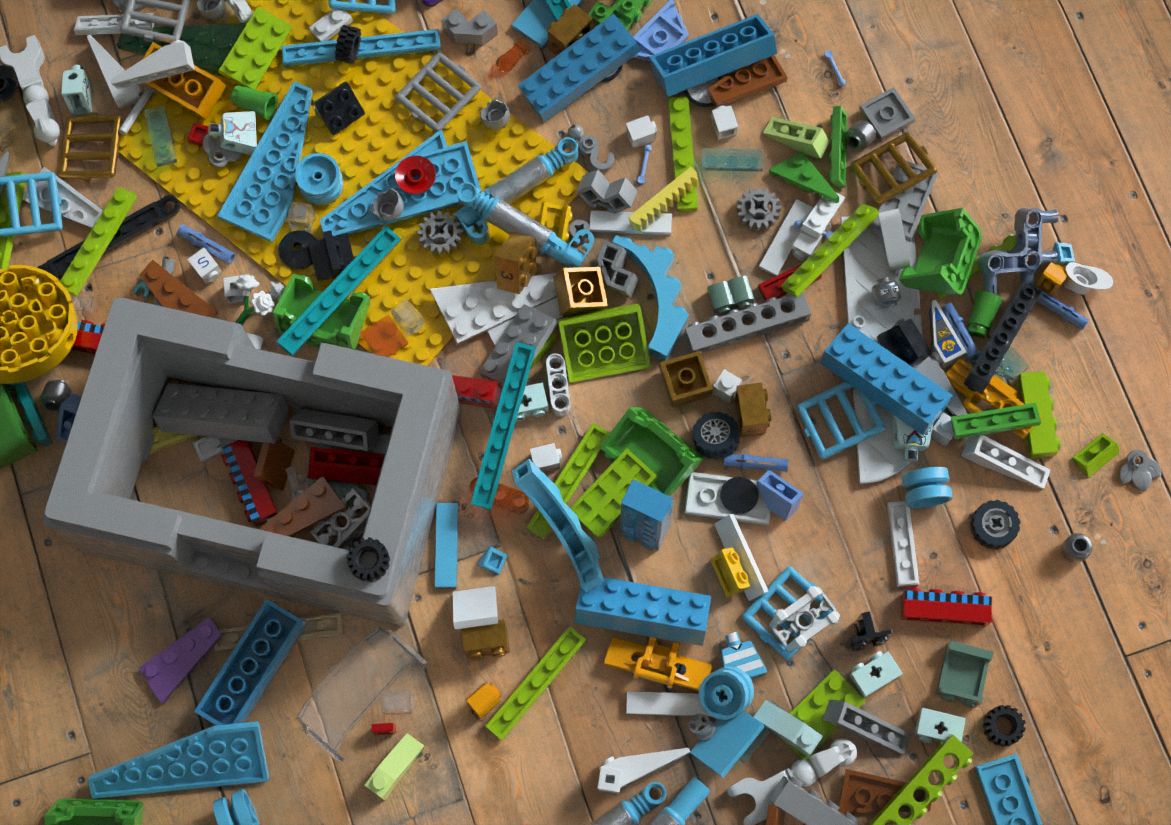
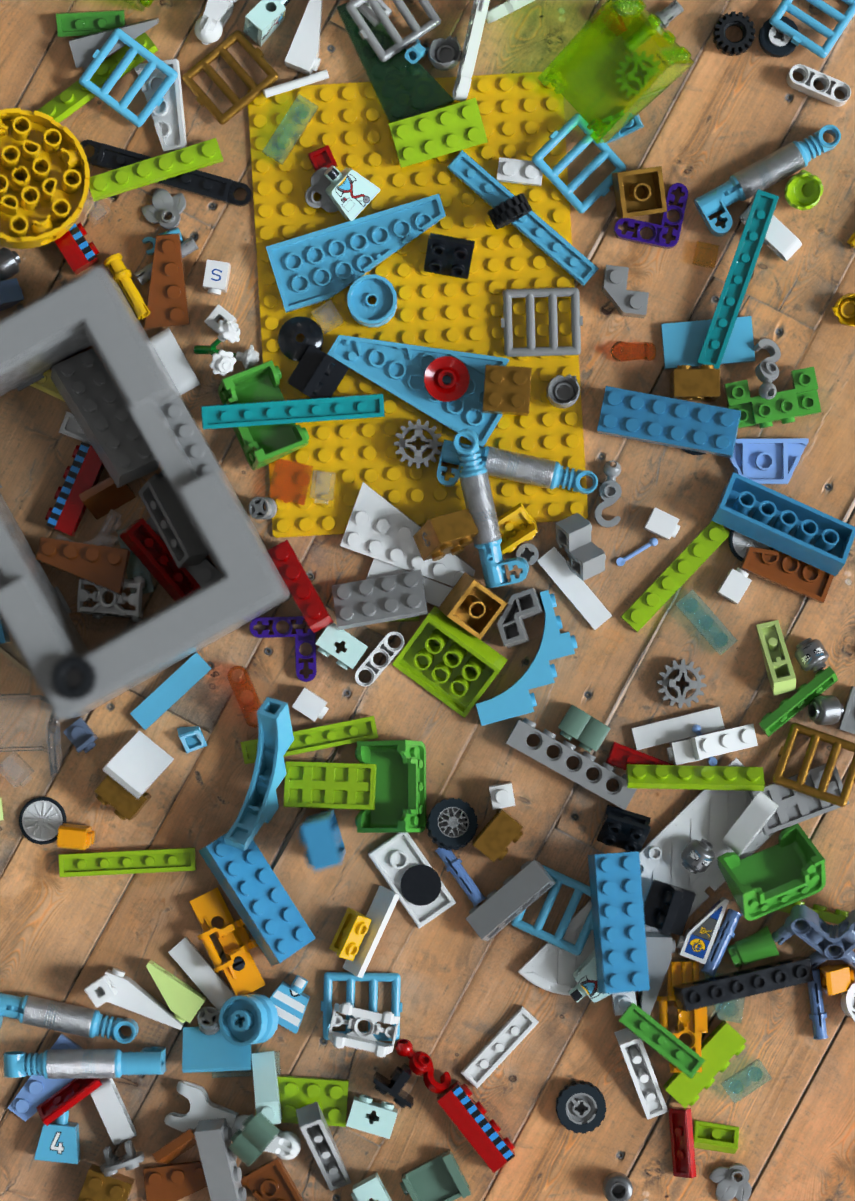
camera: 45 degrees right, 15 degrees up
white slope [110,40,195,89] -> none
light orange brick [142,42,226,120] -> none
medium blue pin [177,224,235,264] -> none
bright green plant [230,85,278,120] -> none
light grey hair [370,188,404,222] -> none
teal plate [471,342,536,511] -> none
light yellow gear [628,167,699,232] -> none
pearl gold brick [660,351,713,408] -> none
medium blue slope [757,470,804,521] -> none
bright green wing [769,152,840,203] -> none
medium azure wheel [901,467,953,508] -> none
none -> white wheel [19,797,67,845]
none -> sand blue bracket [63,717,98,753]
none -> light grey plate [142,188,186,229]
none -> yellowish green slope [146,960,207,1023]
none -> sand green brick [229,1112,280,1167]
none -> dark purple beam [250,616,317,682]
none -> red piece [395,1039,451,1094]
none -> medium azure bar [405,39,429,64]
none -> light grey brick [465,860,556,941]
none -> pearl gold brick [482,365,532,416]
none -> black bracket [597,805,651,852]
none -> red tile [668,1107,696,1178]
none -> clear light blue plate [721,1058,772,1104]
none -> flat silver head [795,638,829,673]

